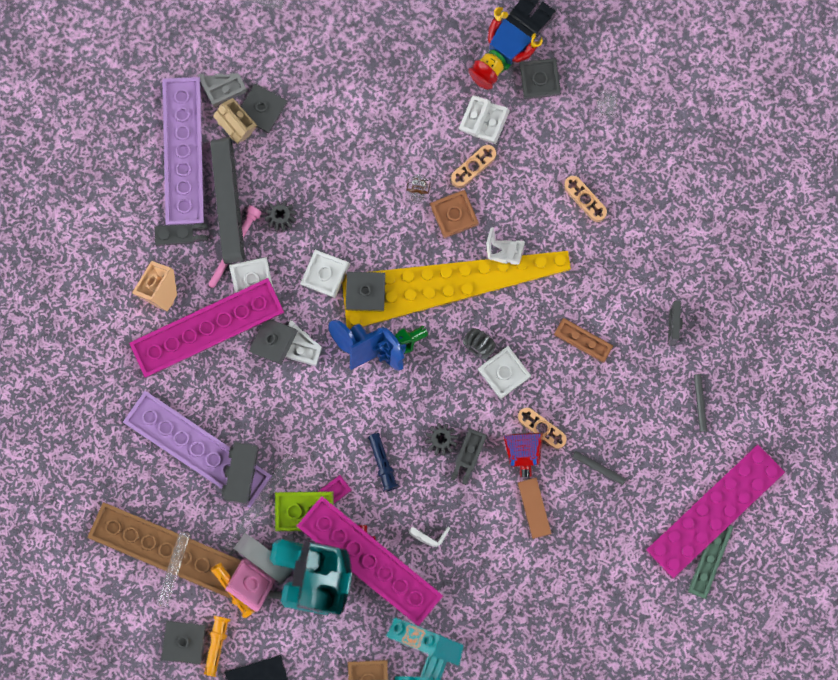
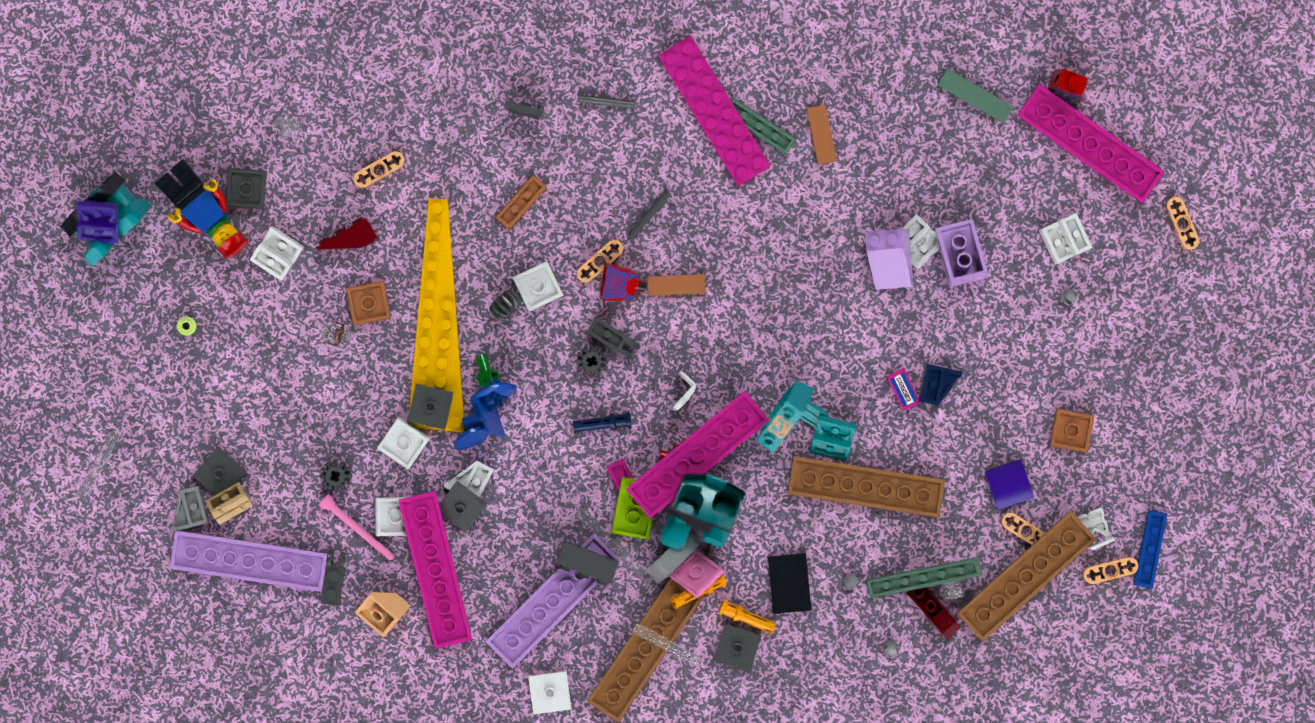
camera: 80 degrees left, 10 degrees up
dark grey beam [210,137,245,264] -> none
light nougat beam [451,145,496,188] -> none
white piece [486,227,525,265] -> none
none -> yellowish green plate [177,316,197,336]
none -> dark red slope [316,217,379,250]
none -> white plate [528,671,572,714]
none -> nougat tile [807,105,837,165]

